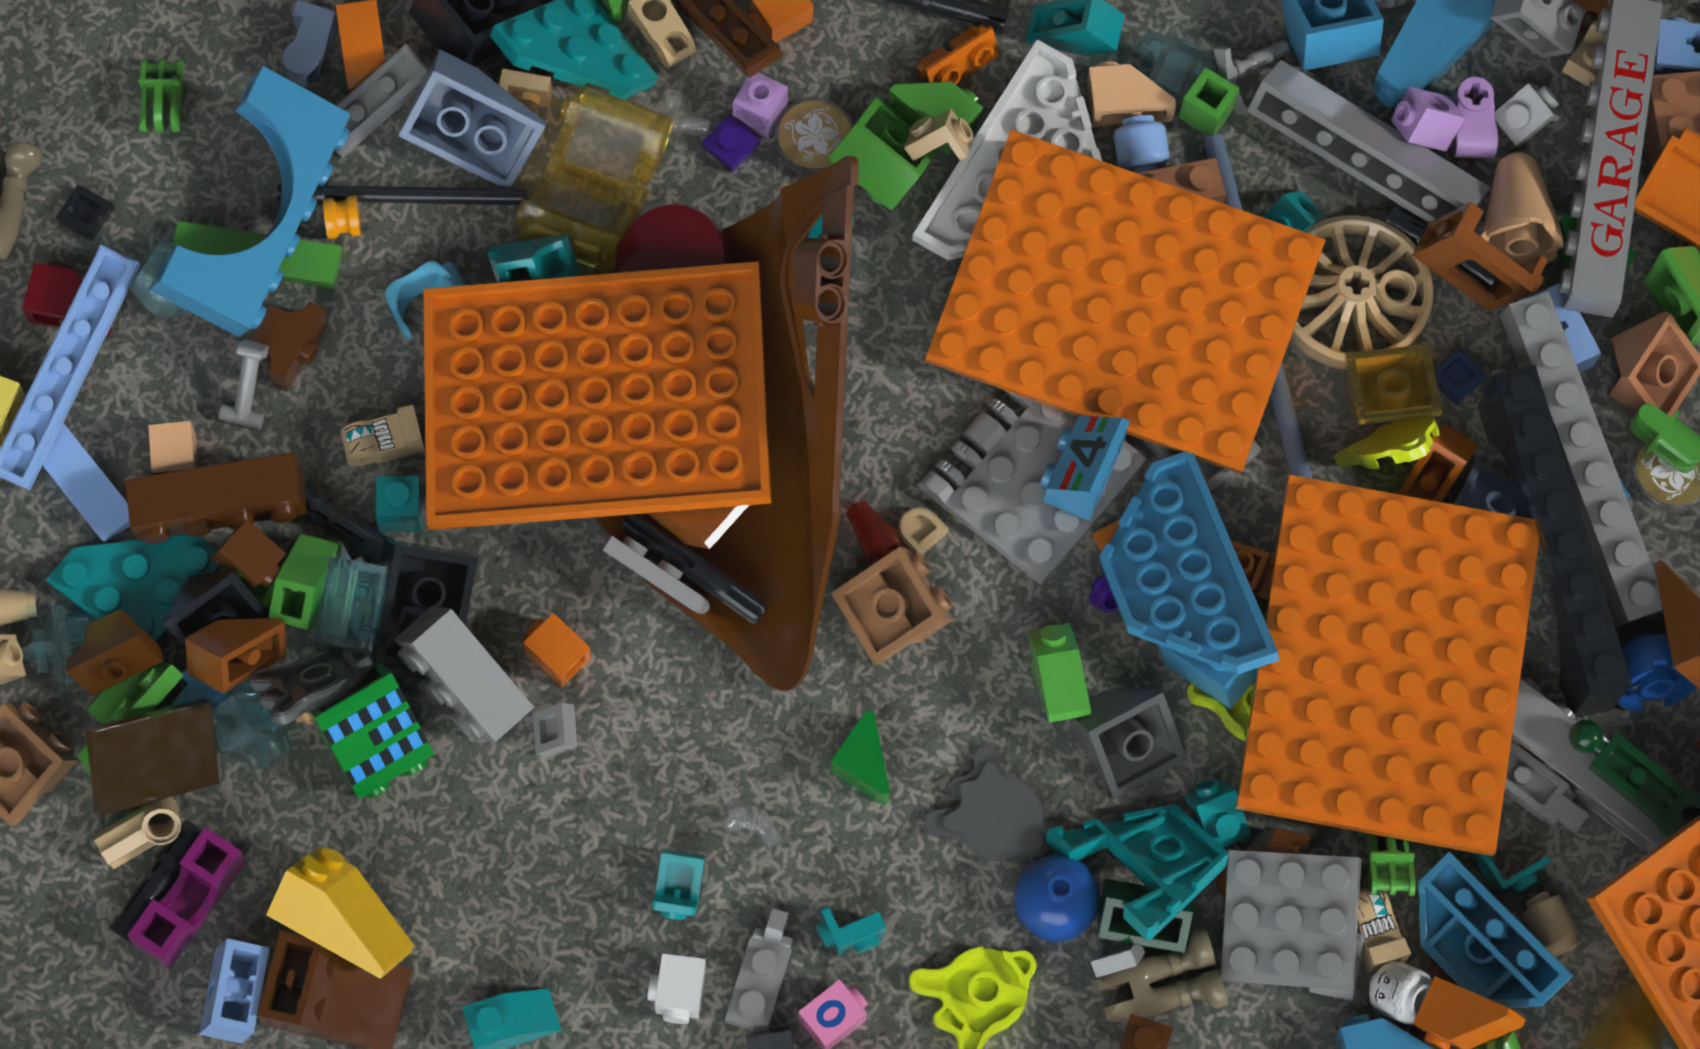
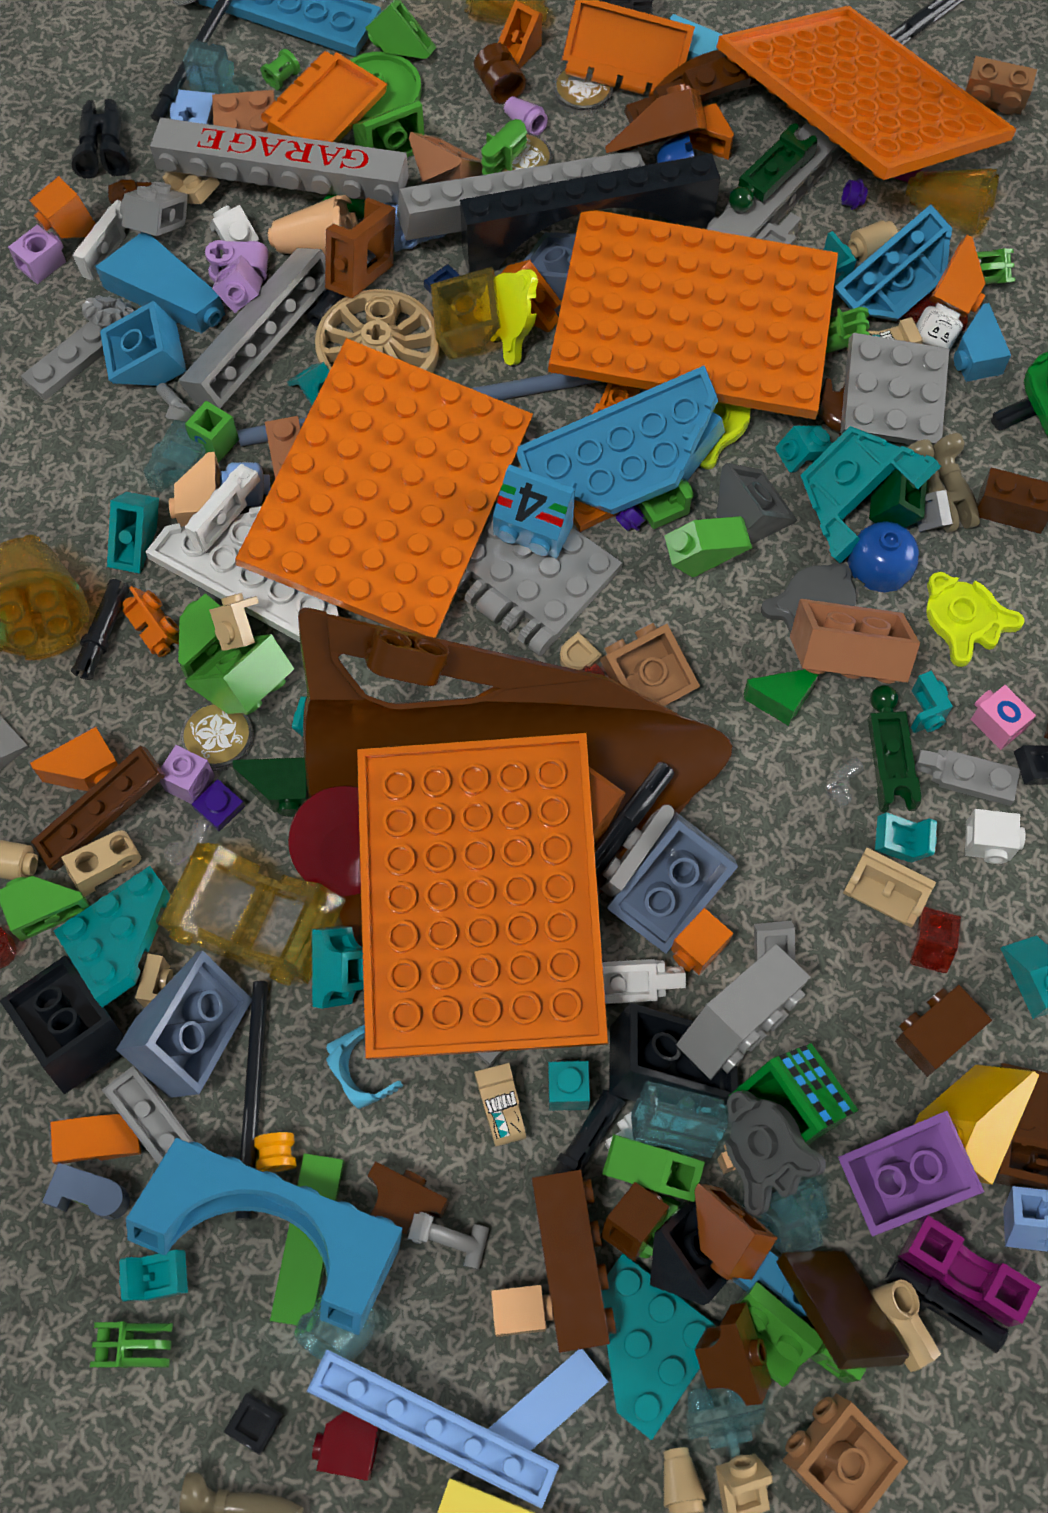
camera: 85 degrees left, 5 degrees down
none -> teal bracket [119,1250,188,1302]
none -> white hinge [185,464,261,553]
none -> dark green slope [232,757,309,817]
none -> white hinge [602,959,686,1004]
none -> sand blue slope [606,811,738,954]
none -> bright green bracket [638,479,693,530]
none -> nougat brick [790,599,920,684]
none -> medium lavender slope [838,1111,984,1237]
none -> tan hinge [843,848,936,928]
none -> dark green plate [868,685,922,813]
none -> reddish brown brick [895,985,992,1077]
none -> clear red bracket [910,907,961,973]

